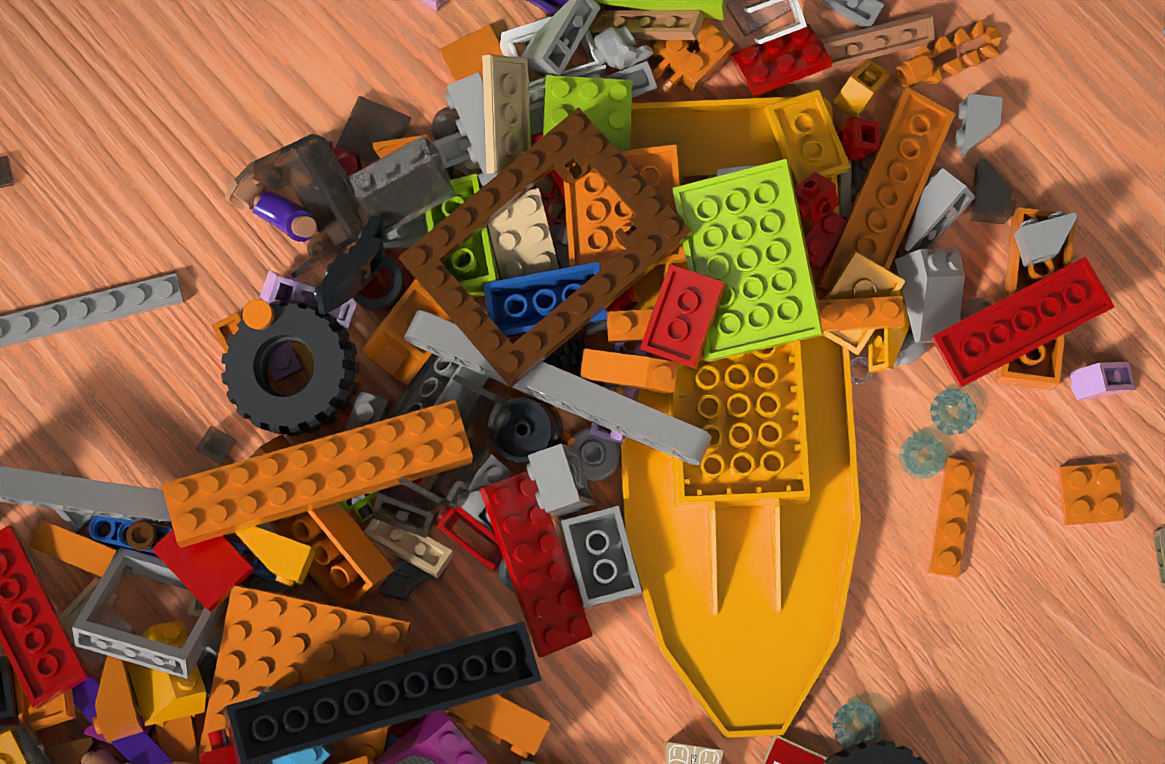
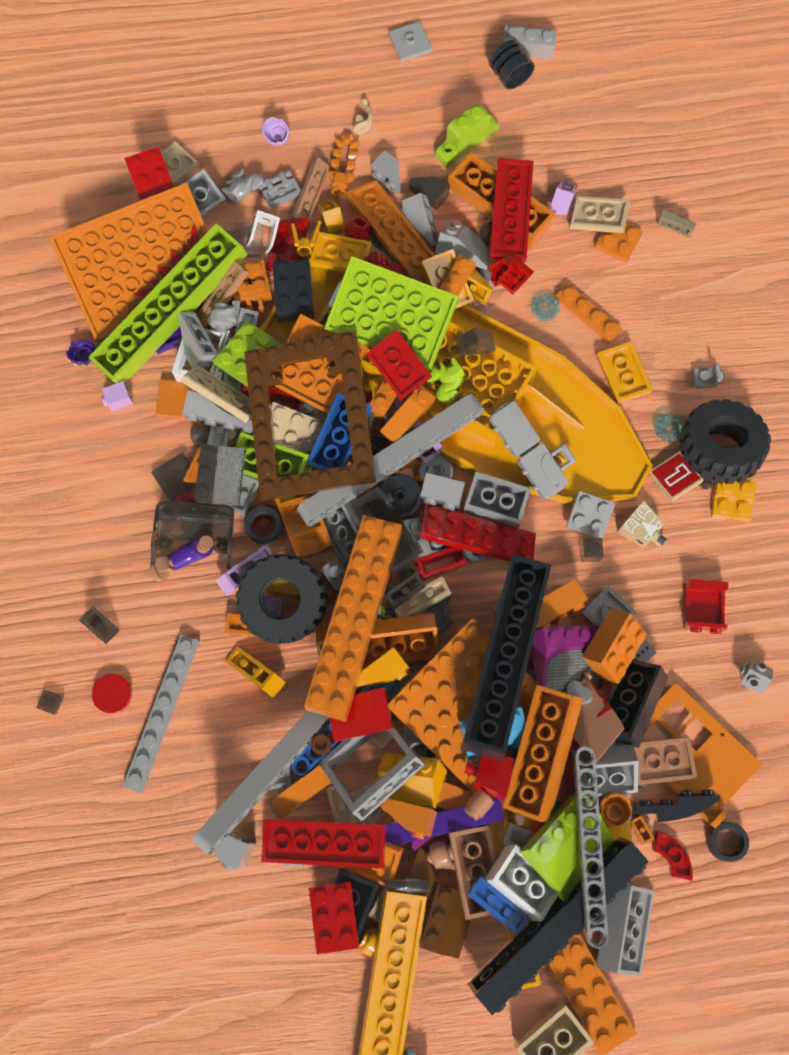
camera: 50 degrees left, 5 degrees down
clear smoke plate [195,425,237,466] -> none
orange tile [243,299,274,330] -> none
black slope [314,215,385,315] -> none
clear light blue gear [930,389,977,435] -> none
light grey slope [1014,211,1077,267] -> none
none -> clear smoke slope [79,606,120,644]
none -> red tile [92,674,132,714]
none -> light orange slope [225,646,286,698]
none -> black brick [272,259,314,322]
none -> light orange plant [291,220,321,257]
none -> tan piece [353,98,372,135]
none -> lime animal [427,357,465,404]
none -> lime brick [435,103,500,169]
none -> clear smoke slope [455,327,496,357]
none -> red slope [489,256,534,295]
none -> light grey piece [489,401,576,499]
none -> light grey plate [565,491,615,539]
none -> tan tile [570,196,630,233]
none -> clear smoke brick [579,538,604,563]
none -> light orange plate [596,341,653,404]
none -> light grey bracket [692,364,723,389]

